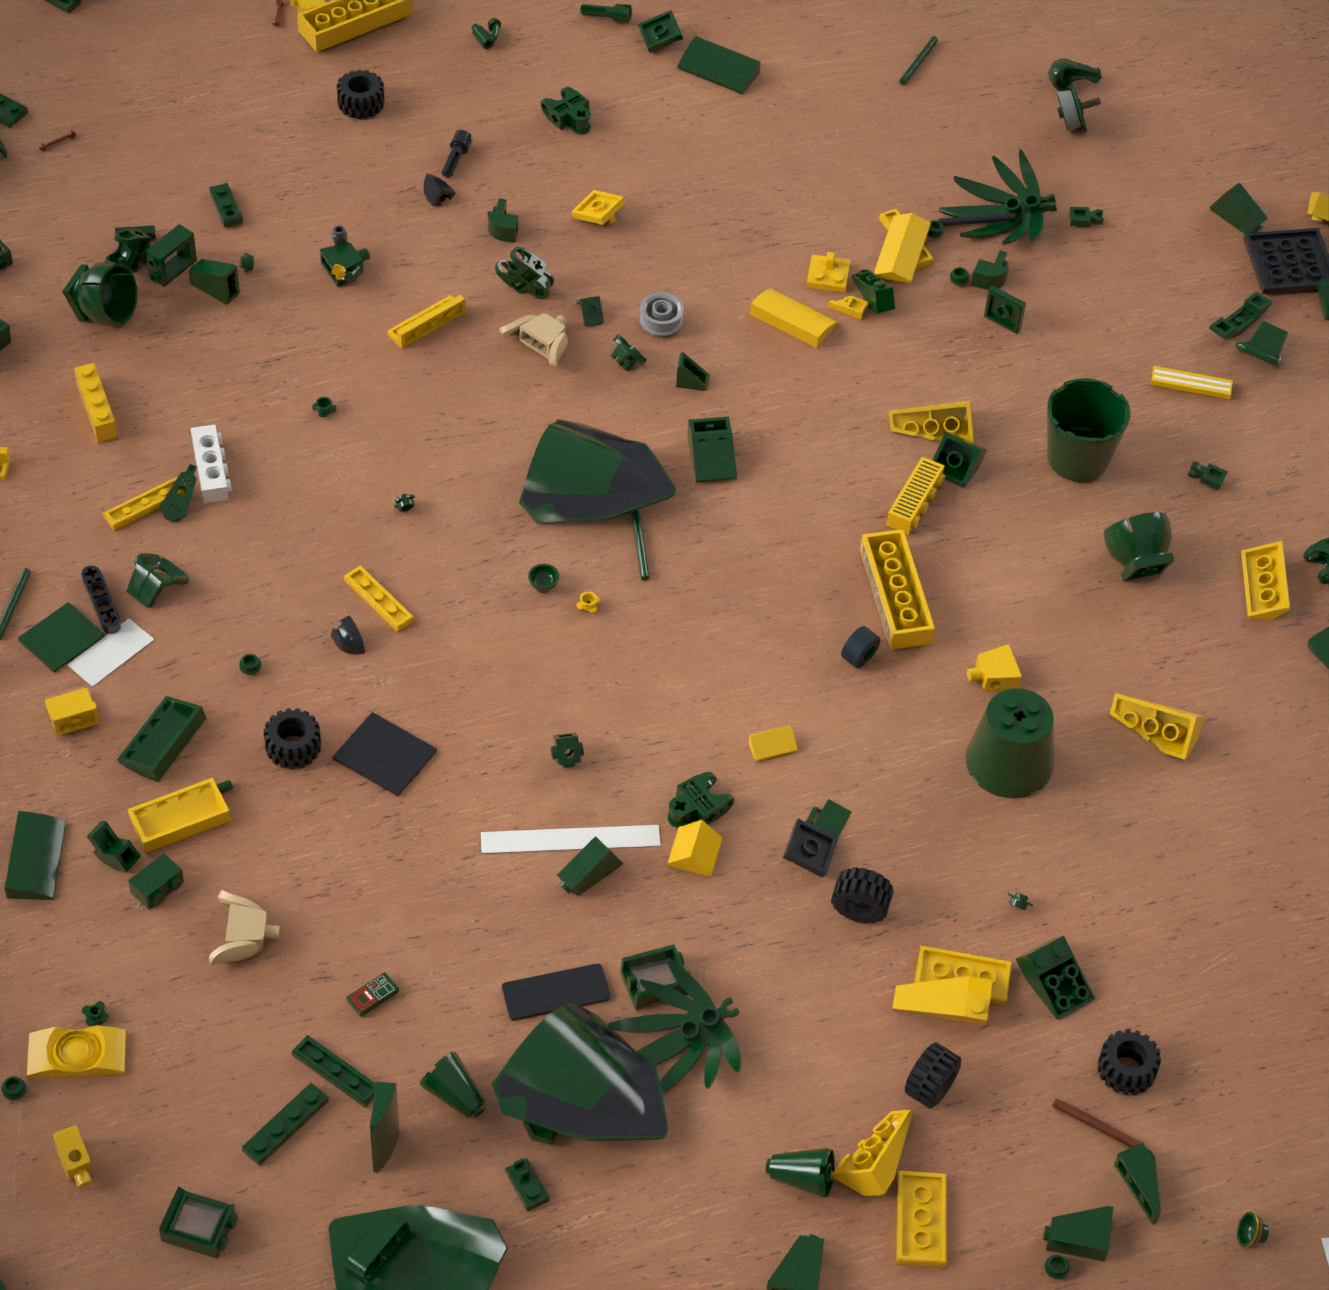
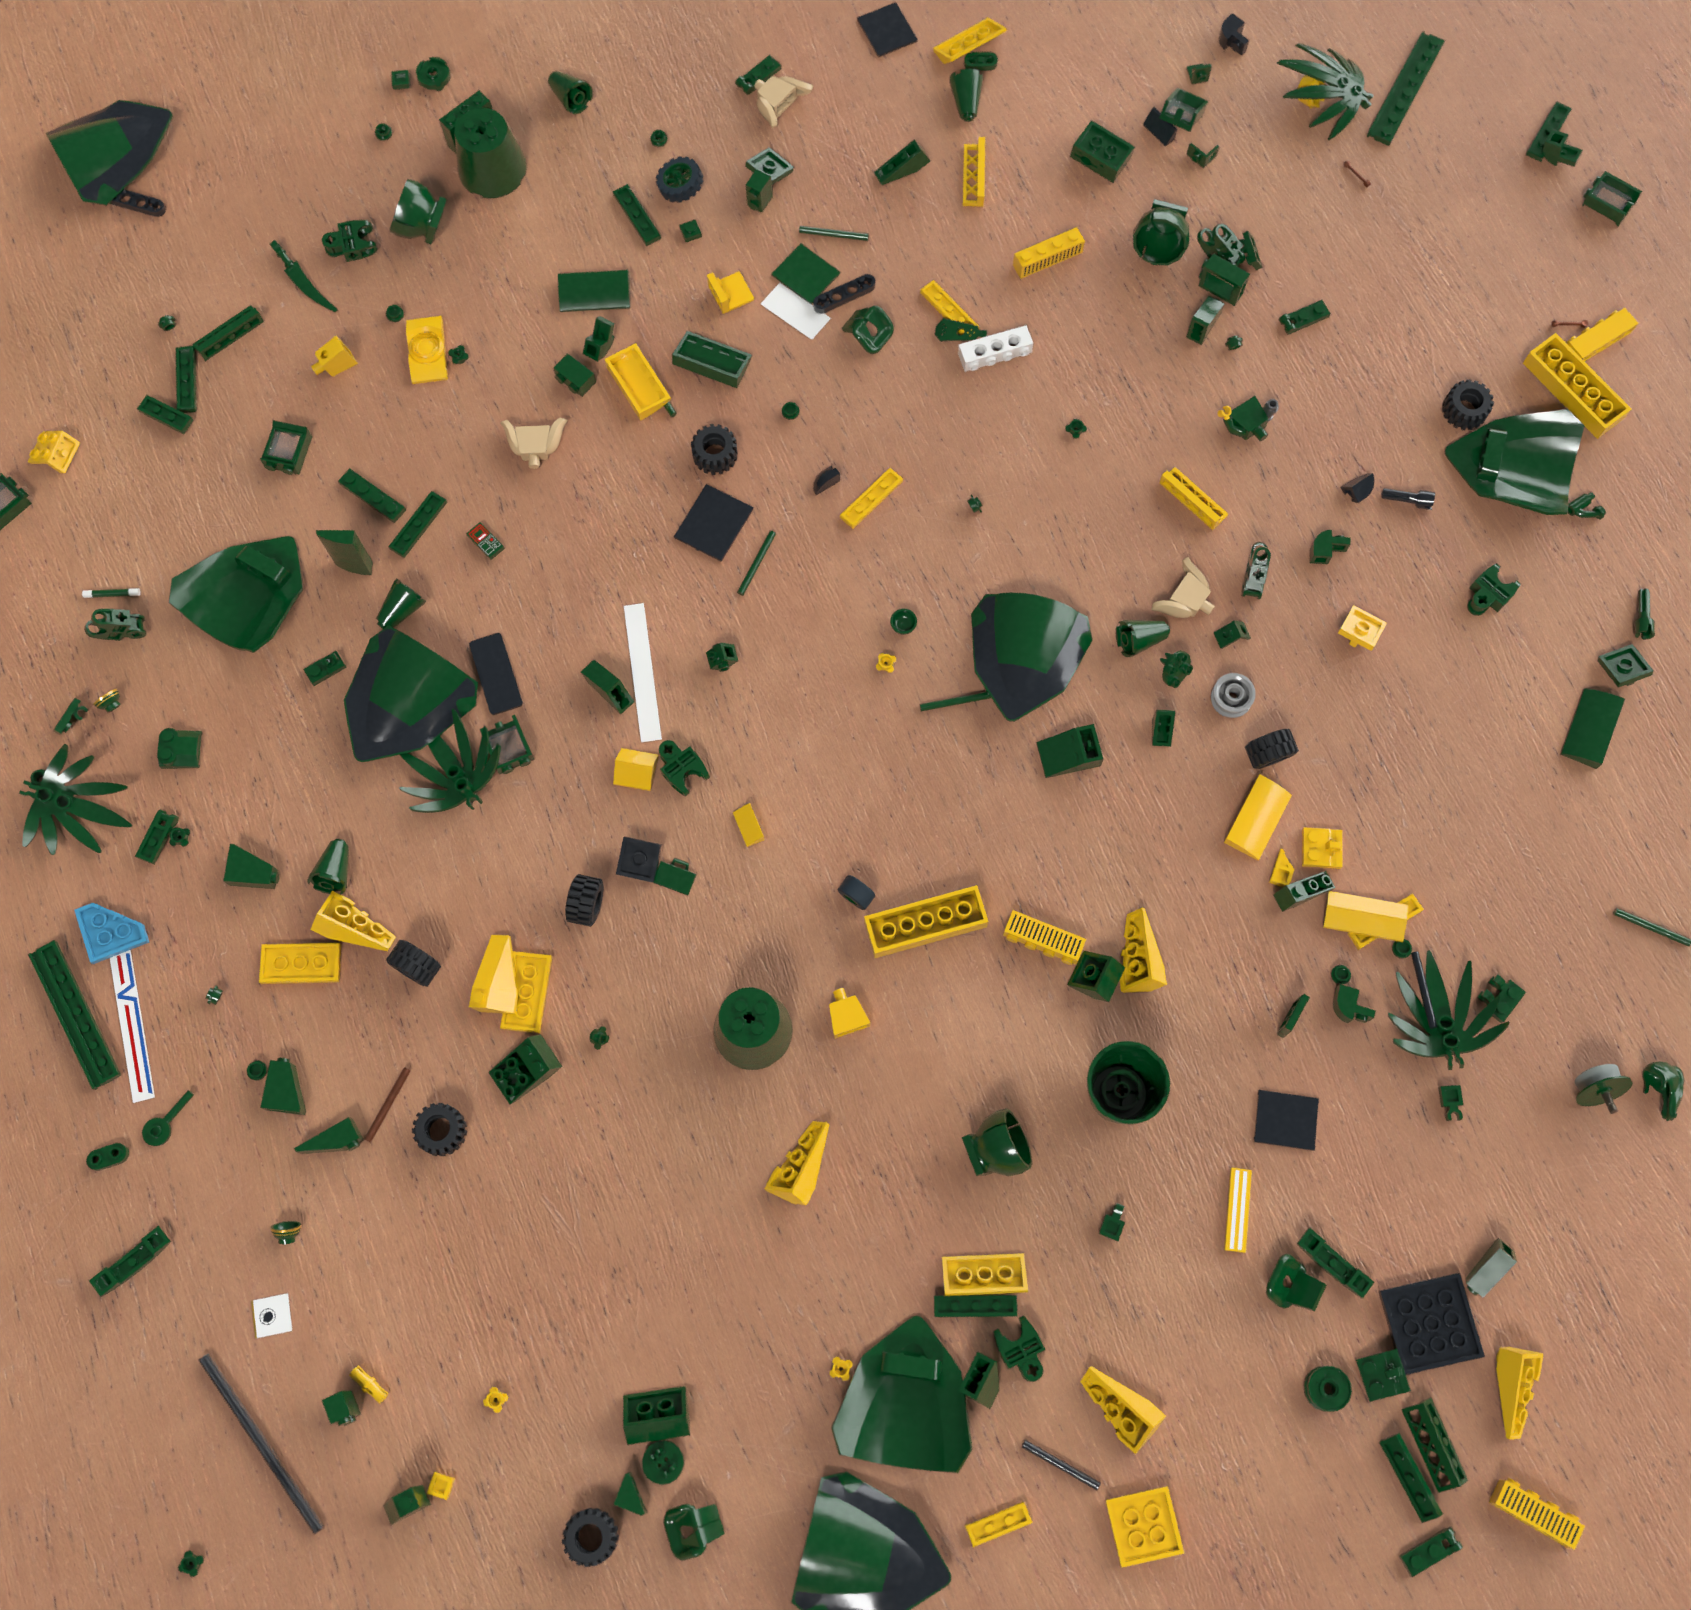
camera: 90 degrees right, 20 degrees up
none -> dark green bar [737,530,776,596]
none -> dark green plate [934,1295,1018,1317]
none -> dark green cone [1115,620,1170,657]
none -> black tyre [1245,729,1299,769]
none -> black piece [1254,1090,1319,1151]
none -> dark green windscreen [1445,409,1585,515]
none -> dark green plate [1476,974,1526,1023]

